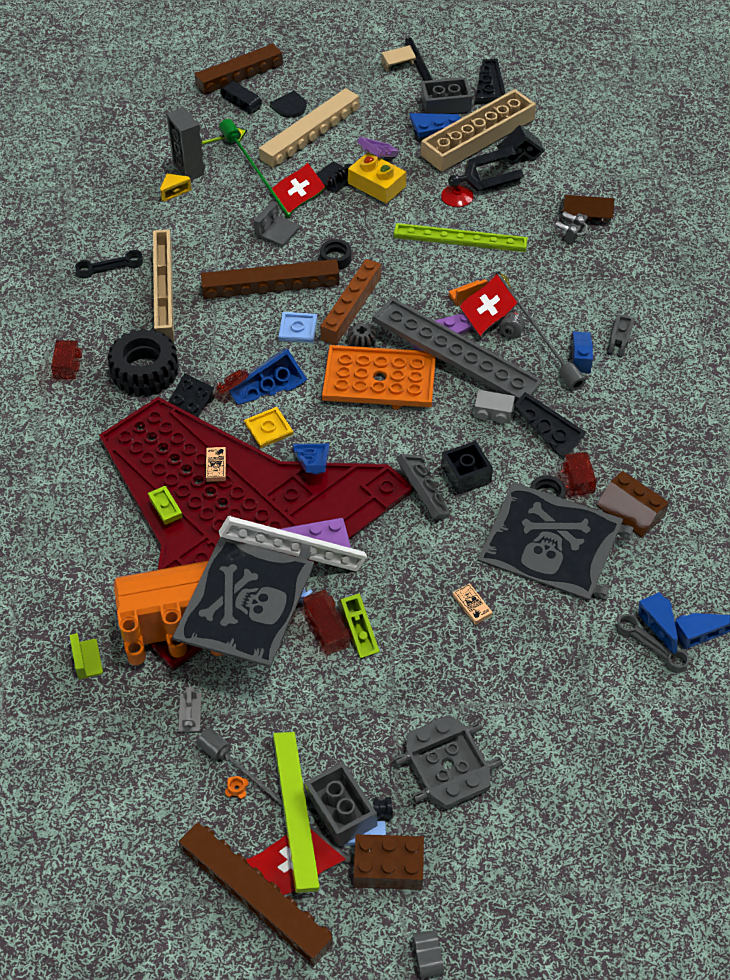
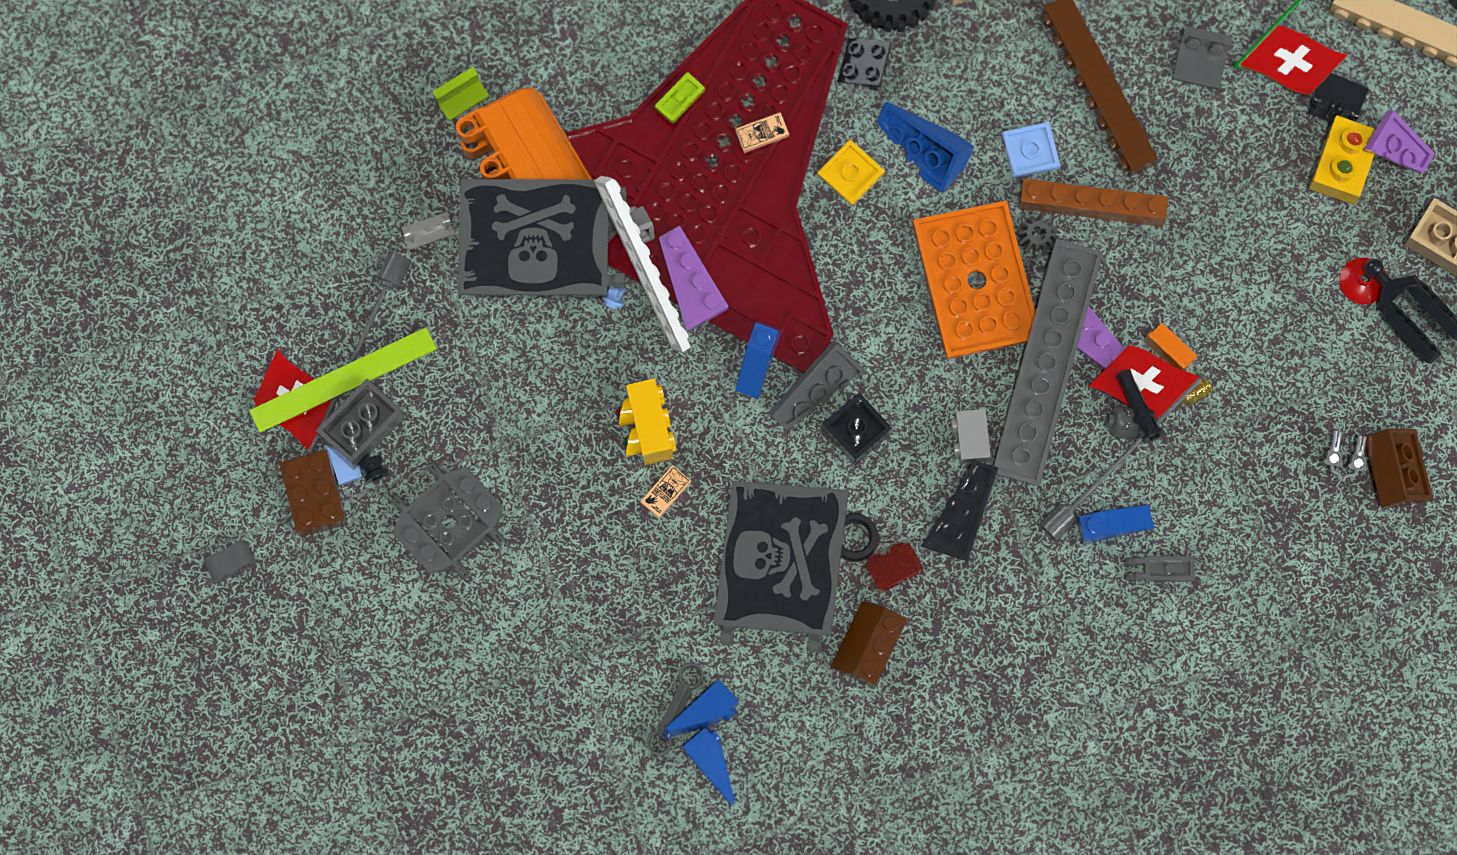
camera: 75 degrees right, 25 degrees up
reddish brown brick [179,822,333,966] -> none
clear red tile [215,368,249,394] -> none
orange plate [225,776,249,799] -> none
blue wing [292,443,330,474] -> none
clear red brick [303,589,352,656] -> none
black tyre [320,239,352,270] -> none
lime slope [337,593,380,658] -> none
lime tile [394,223,528,252] -> none
none -> yellow piece [616,378,677,465]
none -> blue slope [735,322,782,399]
none -> black pin [1116,369,1164,442]

